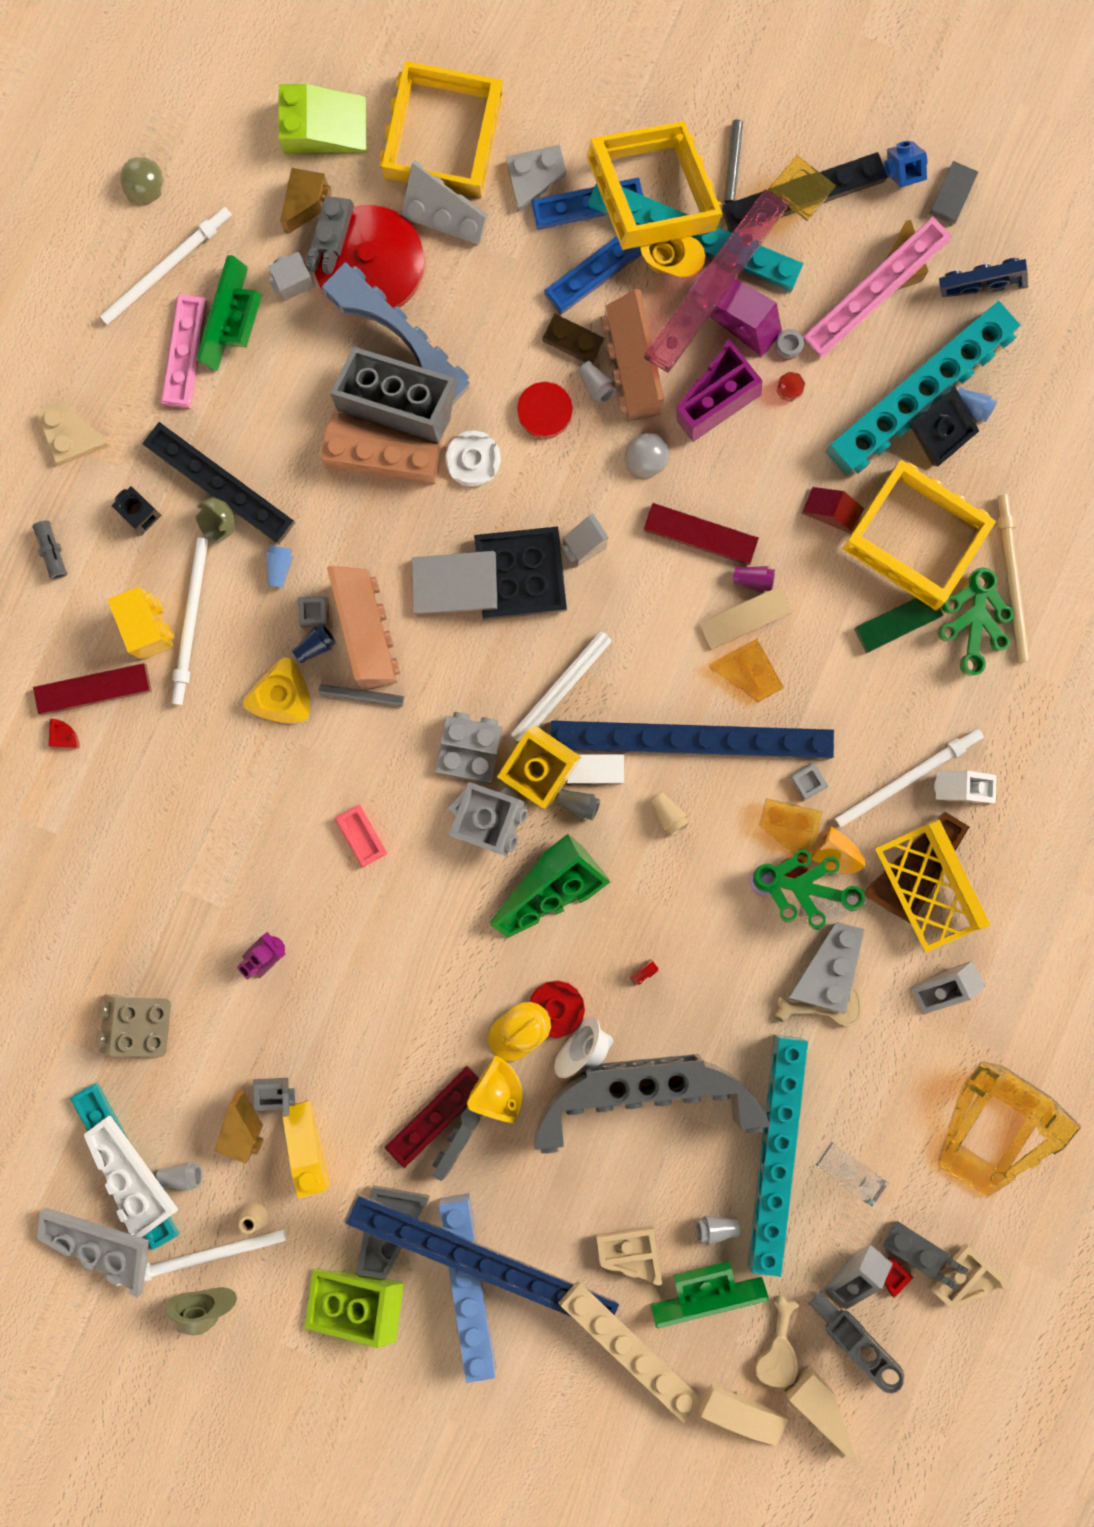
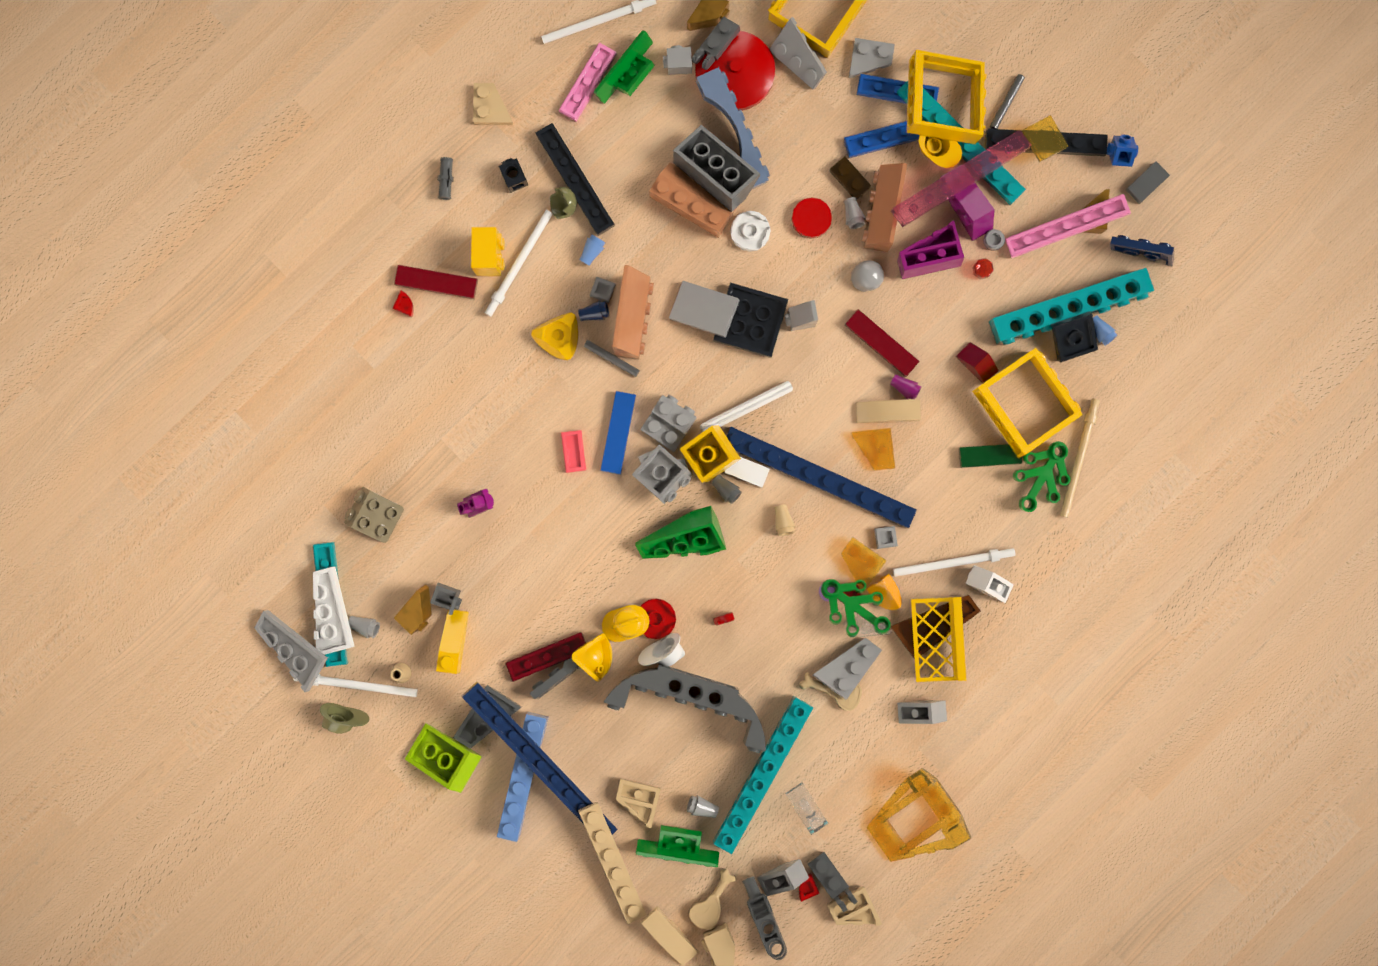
camera: 25 degrees right, 0 degrees up
none -> blue tile [601,391,636,475]

